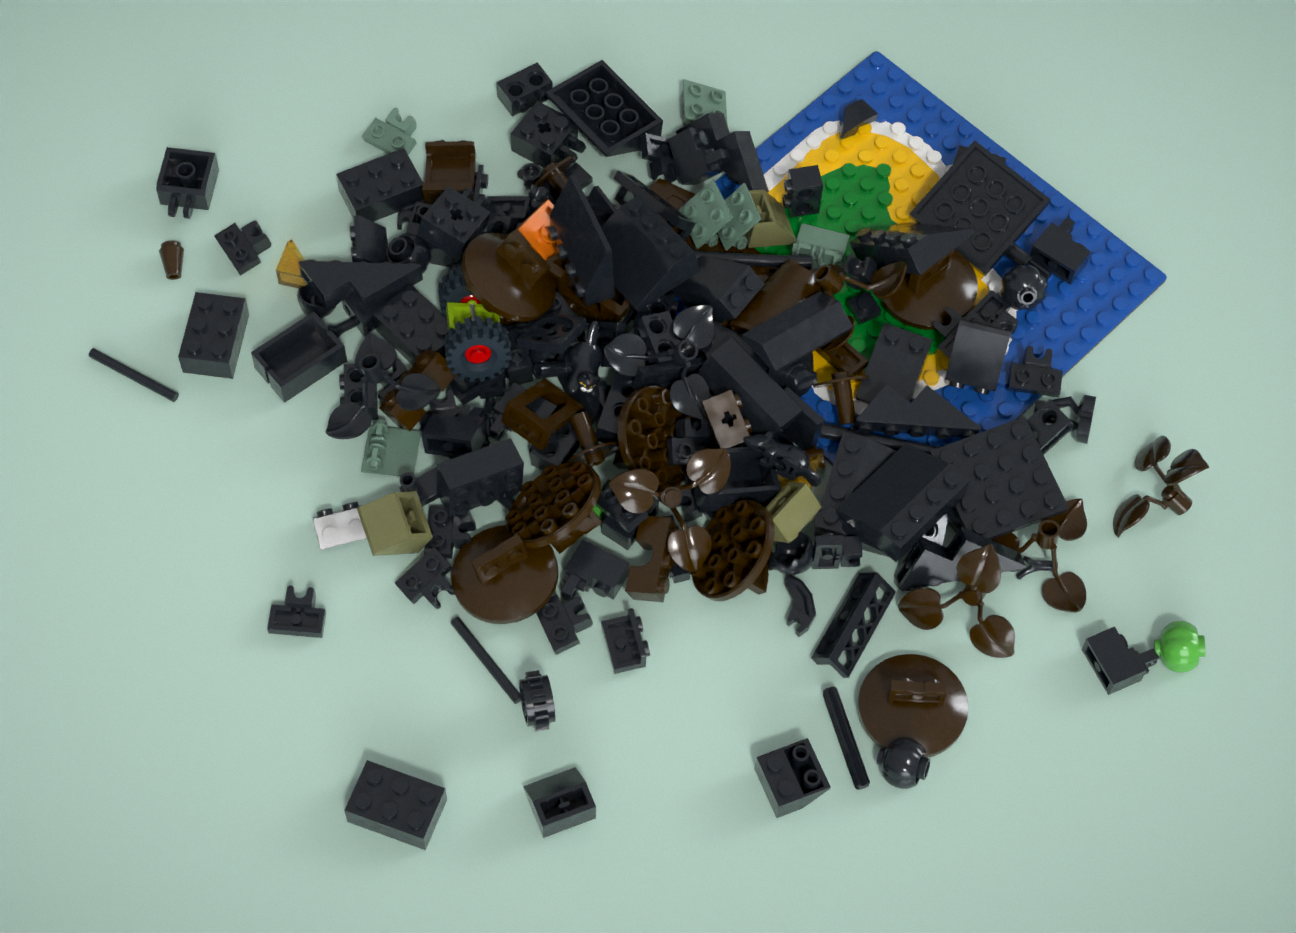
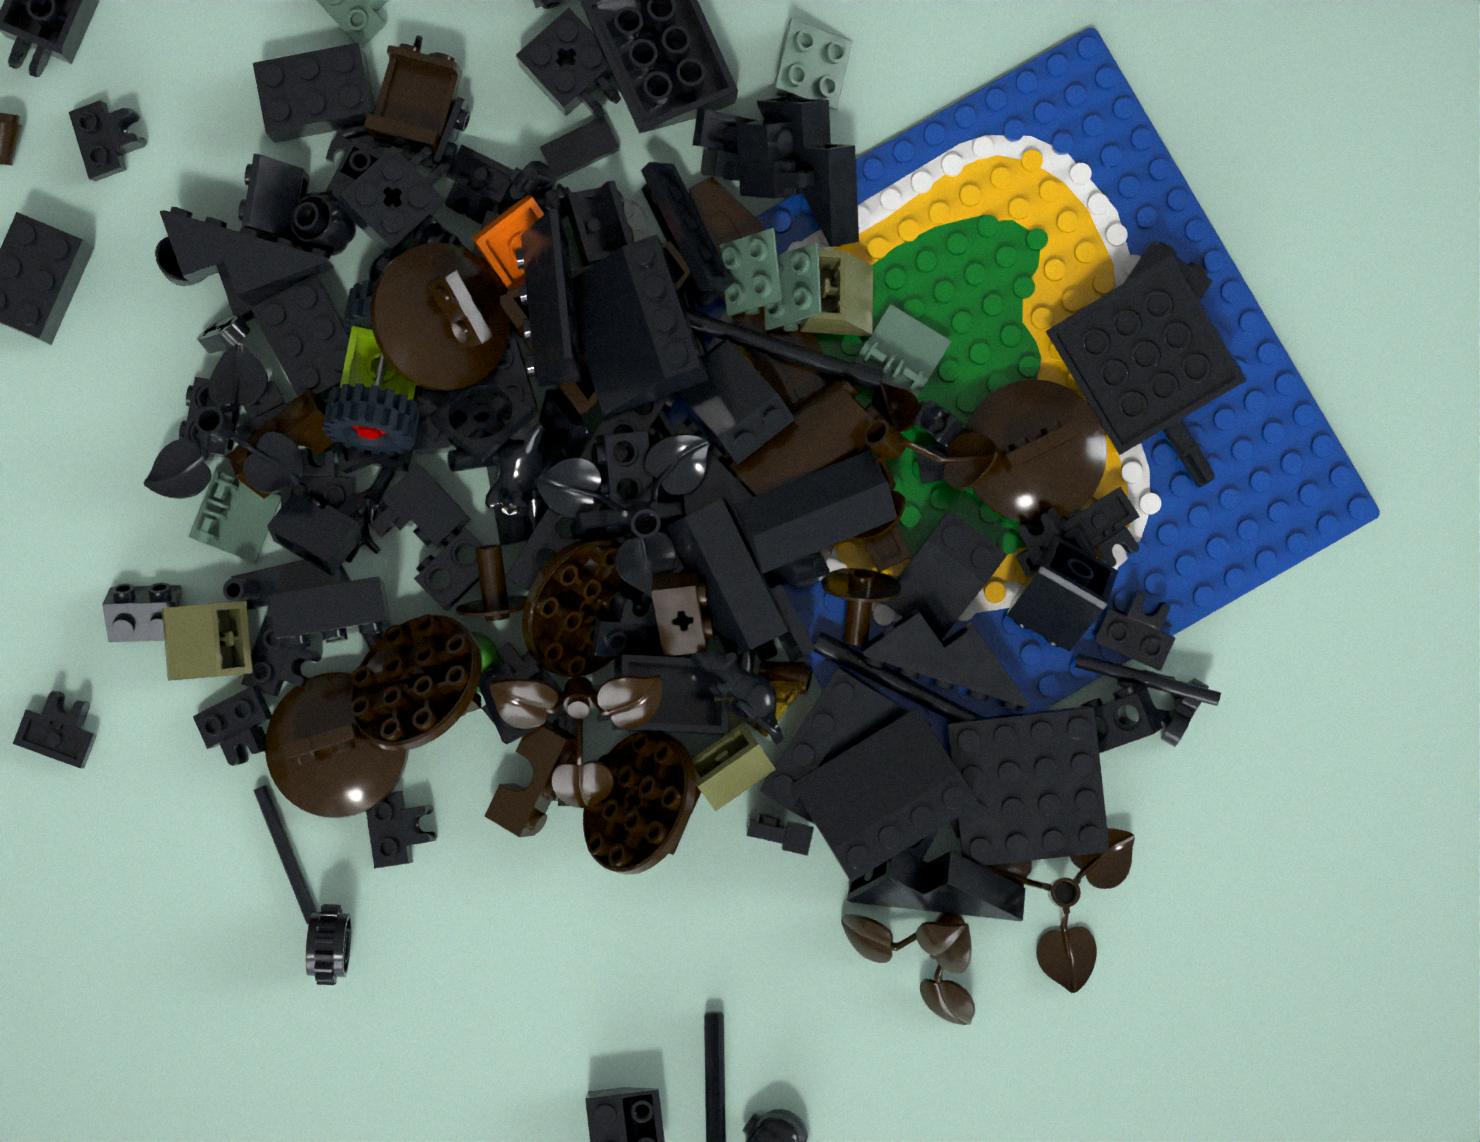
camera: 15 degrees right, 25 degrees up
black piece [251,312,347,403] -> none
clear yellow slope [276,240,307,289] -> none
black bar [328,318,357,338] -> none
black brick [344,760,447,850] -> none
dark brown panel [501,378,584,451] -> none
black plate [517,163,543,189] -> none
black slope [523,767,596,838] -> none
dark brown piece [534,156,575,196] -> none
black hinge [561,539,629,601] -> none
black bracket [601,608,650,674] -> none
black hair [767,532,814,575] -> none
black brick [782,165,823,218] -> none
black piece [784,575,816,637] -> none
black fence [811,572,896,678] -> none
black slope [840,99,878,139] -> none
black slope [849,223,974,275] -> none
dark brown bracket [858,654,968,758] -> none
black plant [1000,265,1048,311] -> none
black bar [1016,556,1058,580] -> none
black hinge [1030,217,1091,285] -> none
black hinge [1081,626,1159,695] -> none
dark brown plant [1113,436,1209,538] -> none
bright green plant [1154,621,1206,673] -> none
none -> black beam [197,315,250,354]
none -> black bar [1075,653,1221,706]

